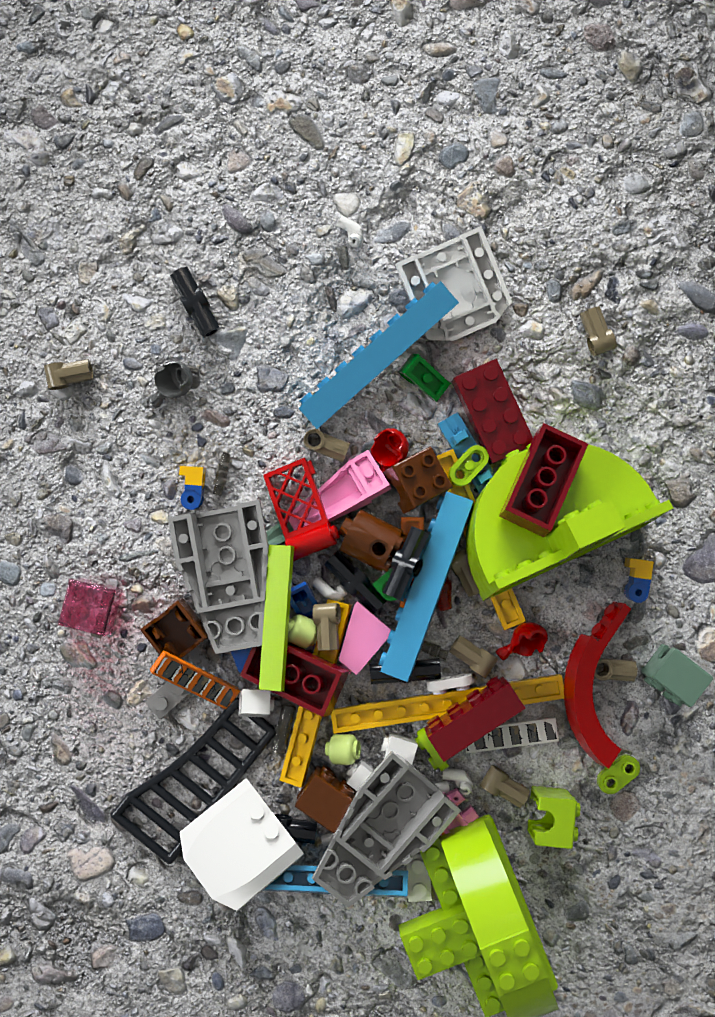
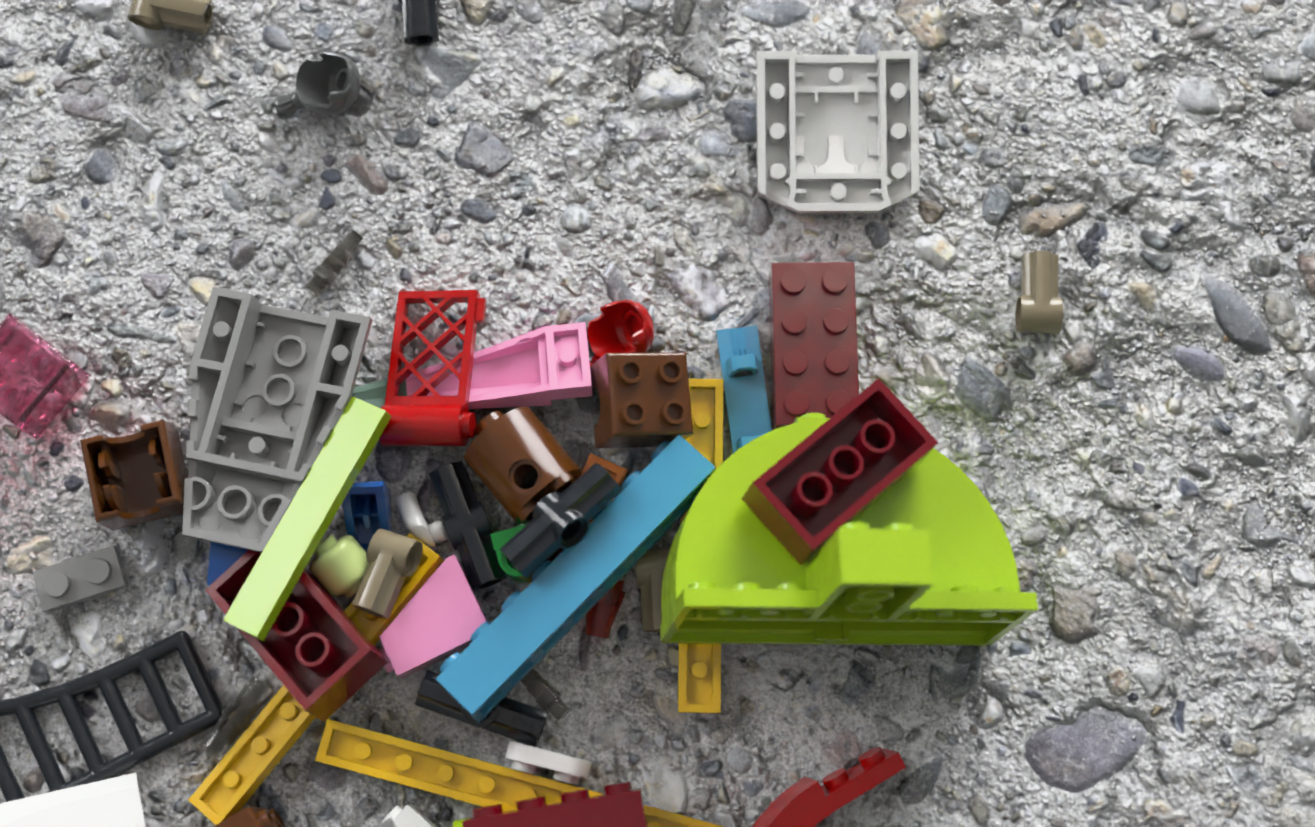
camera: 25 degrees right, 10 degrees down
tile [150,650,240,709] -> none
leg [179,466,206,510] -> none
white brick [238,689,274,717] -> none
dark azure brick [299,281,459,429] -> none
dark tan piece [303,429,350,462] -> none
yellowish green head [325,734,361,765] -> none
green plate [398,353,451,402] -> none
lime plate [448,445,489,486] -> none
dark tan piece [449,635,499,679] -> none
red hair [495,622,548,660] -> none
leg [624,557,654,603] -> none

